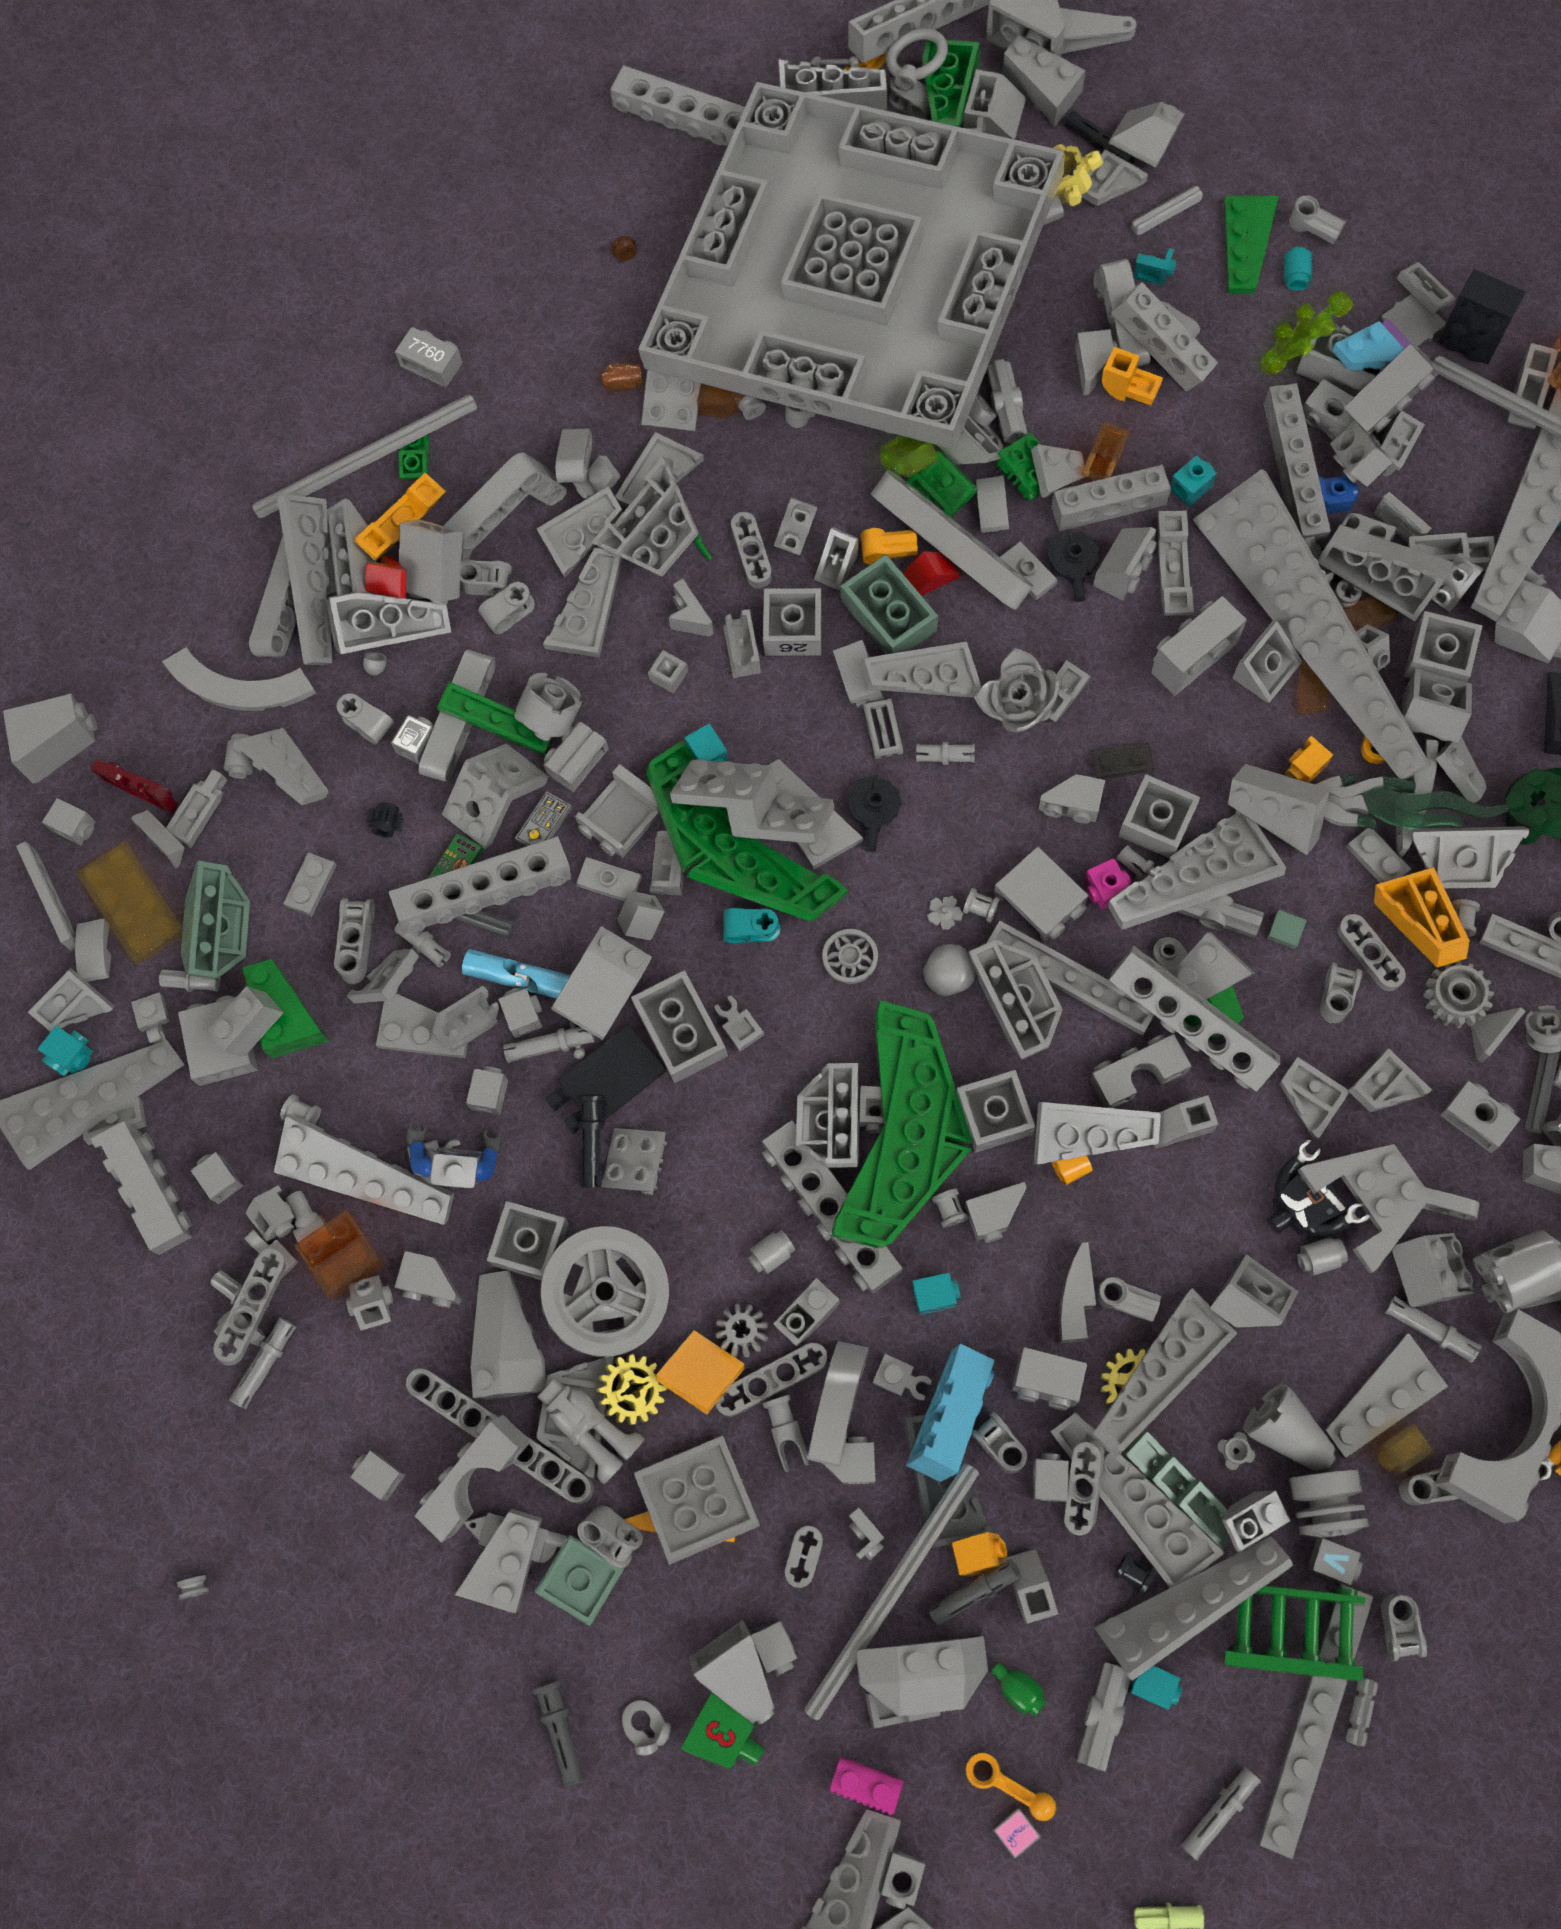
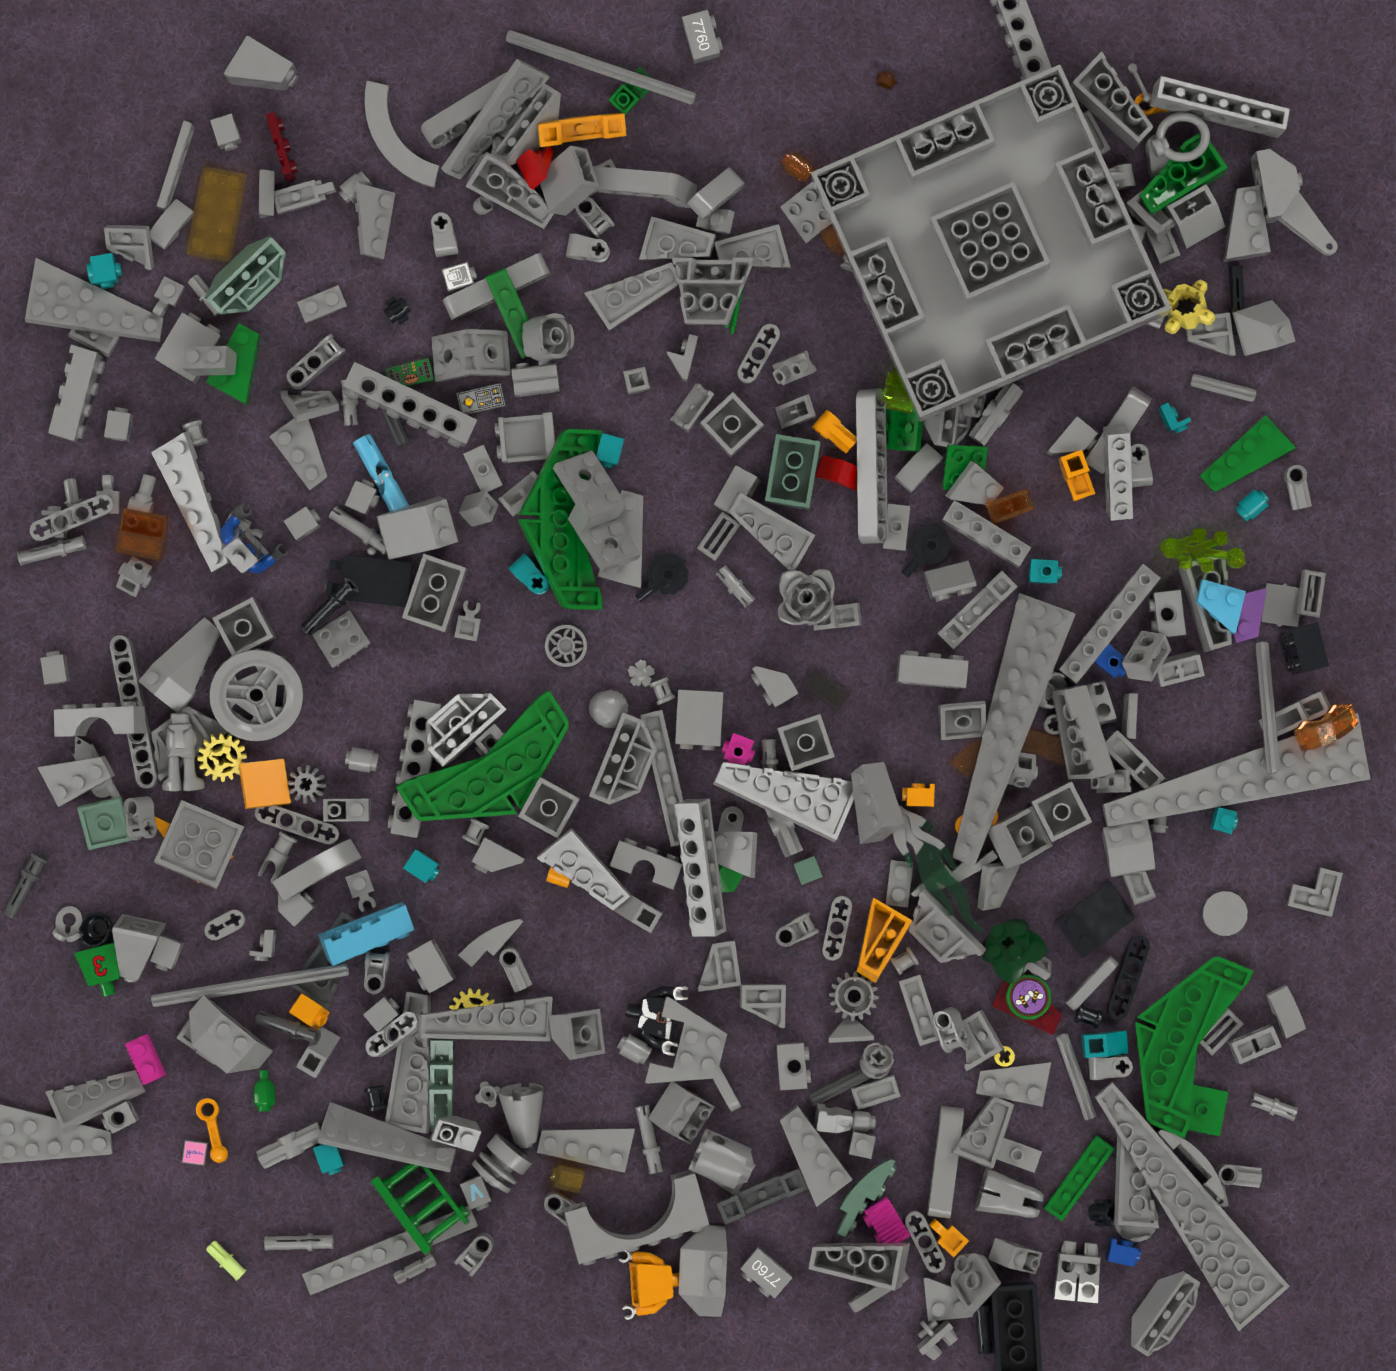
camera: 40 degrees right, 15 degrees up
light grey brick [245,1186,294,1242] -> none
light grey slope [395,1251,461,1308] -> none
light grey hinge [432,986,499,1053] -> none
light grey wedge [1344,344,1441,433] -> none
none -> black hair [79,912,113,947]

